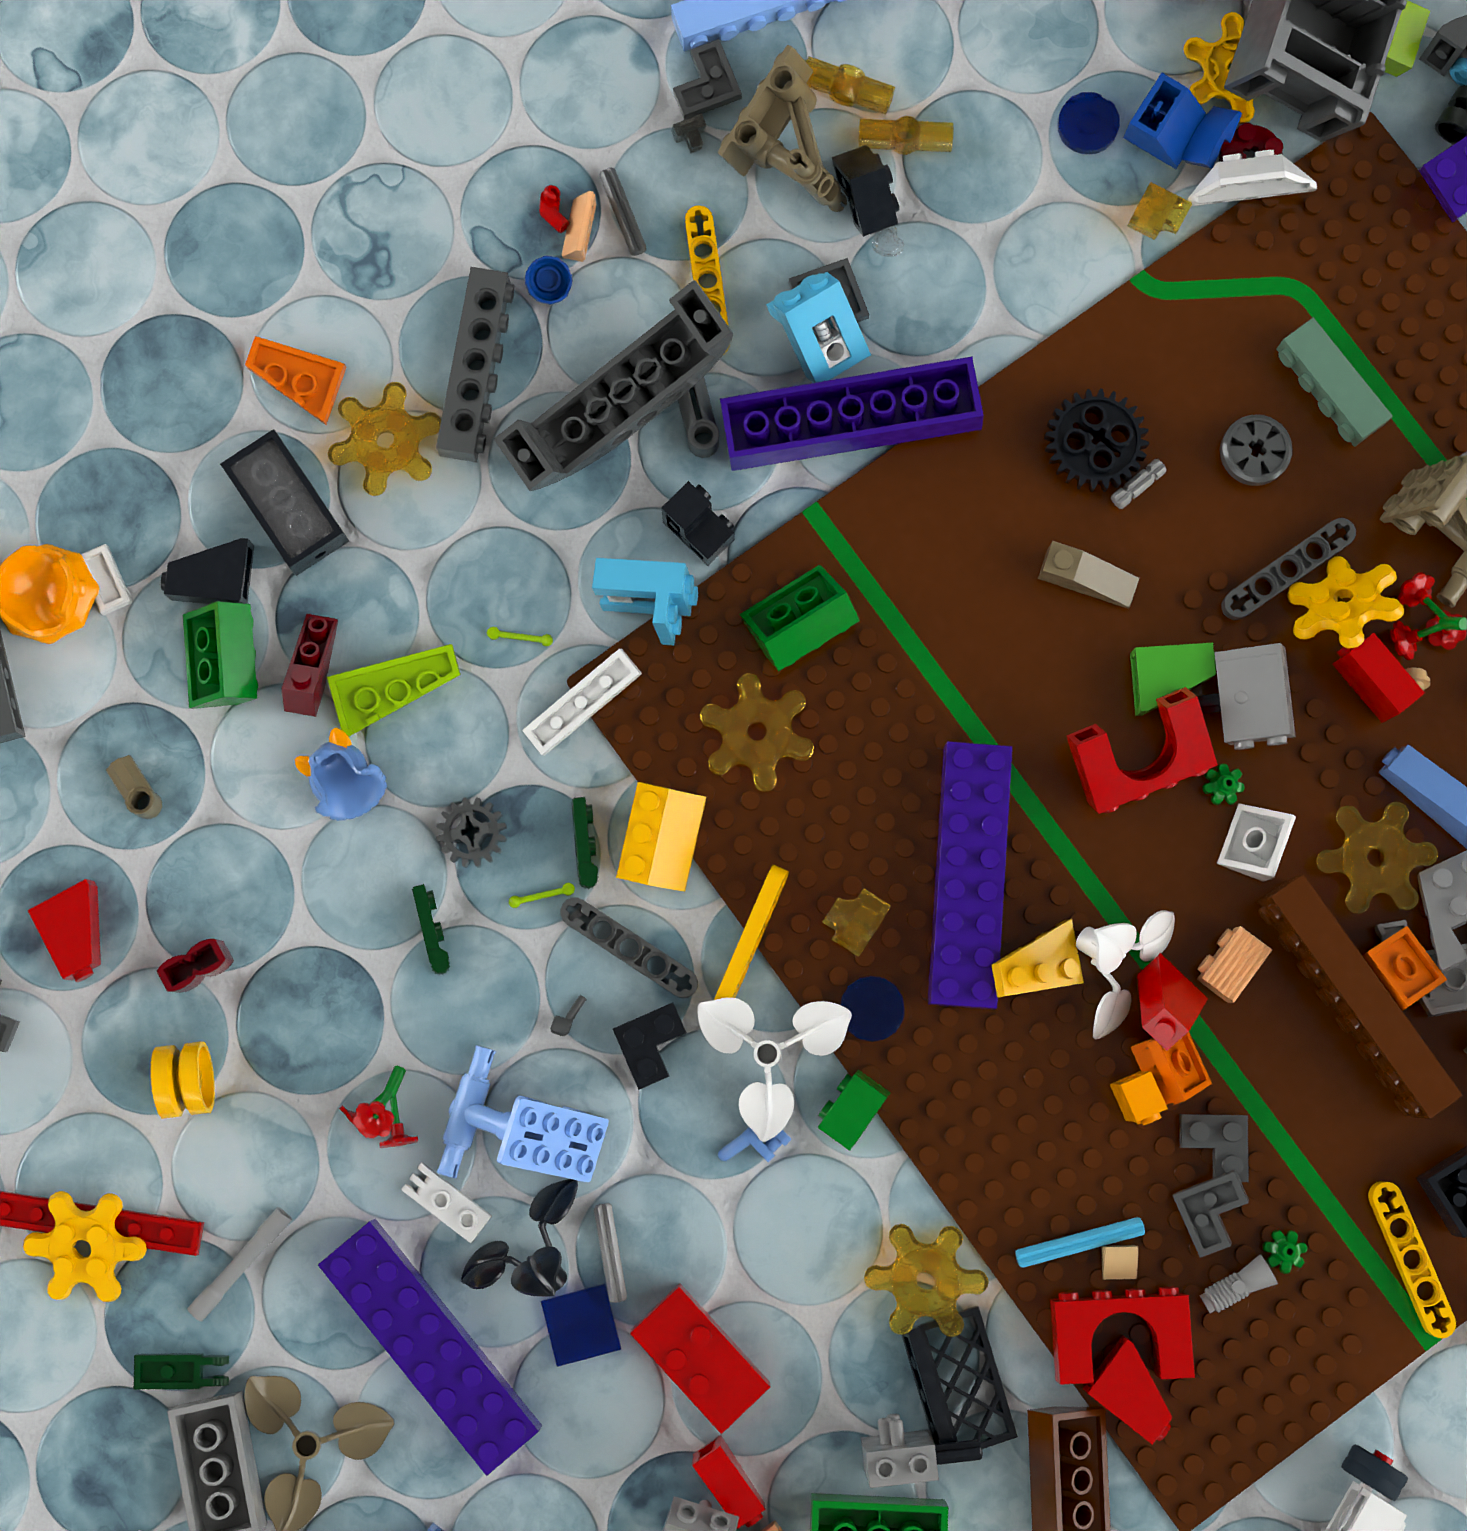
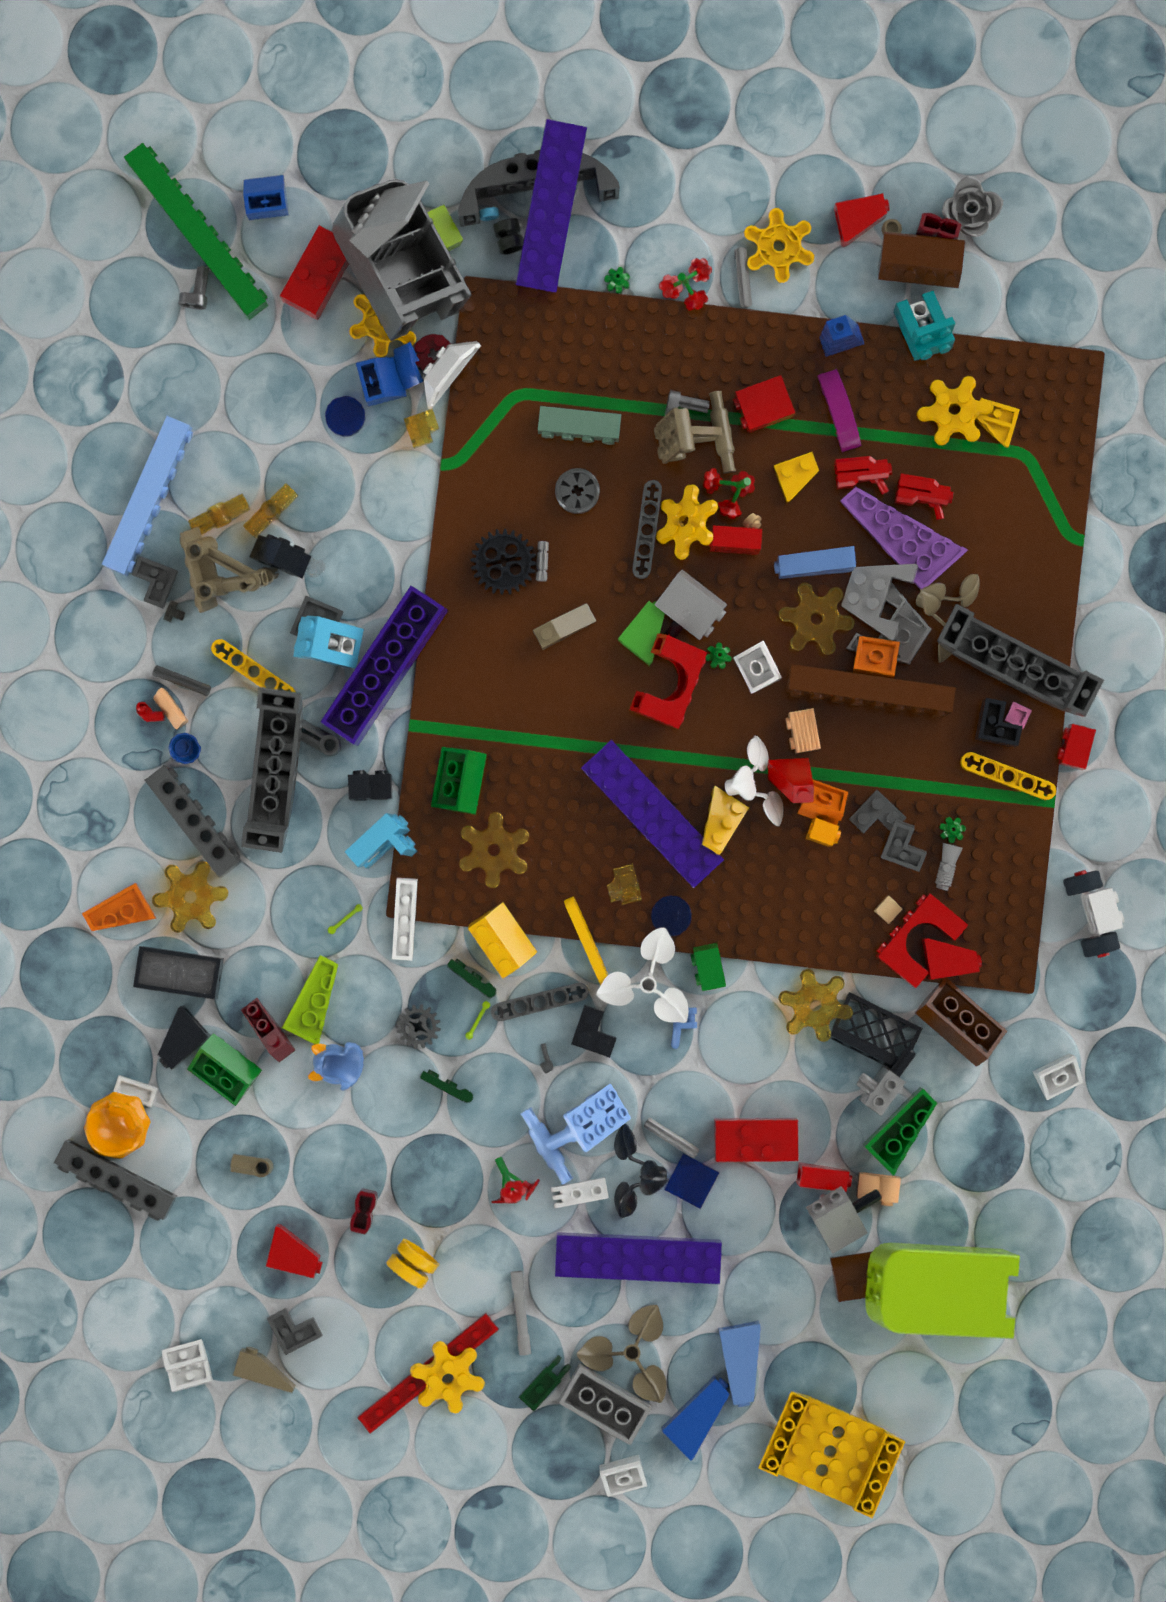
camera: 50 degrees left, 5 degrees up
medium azure axle [1016,1217,1145,1268] -> none

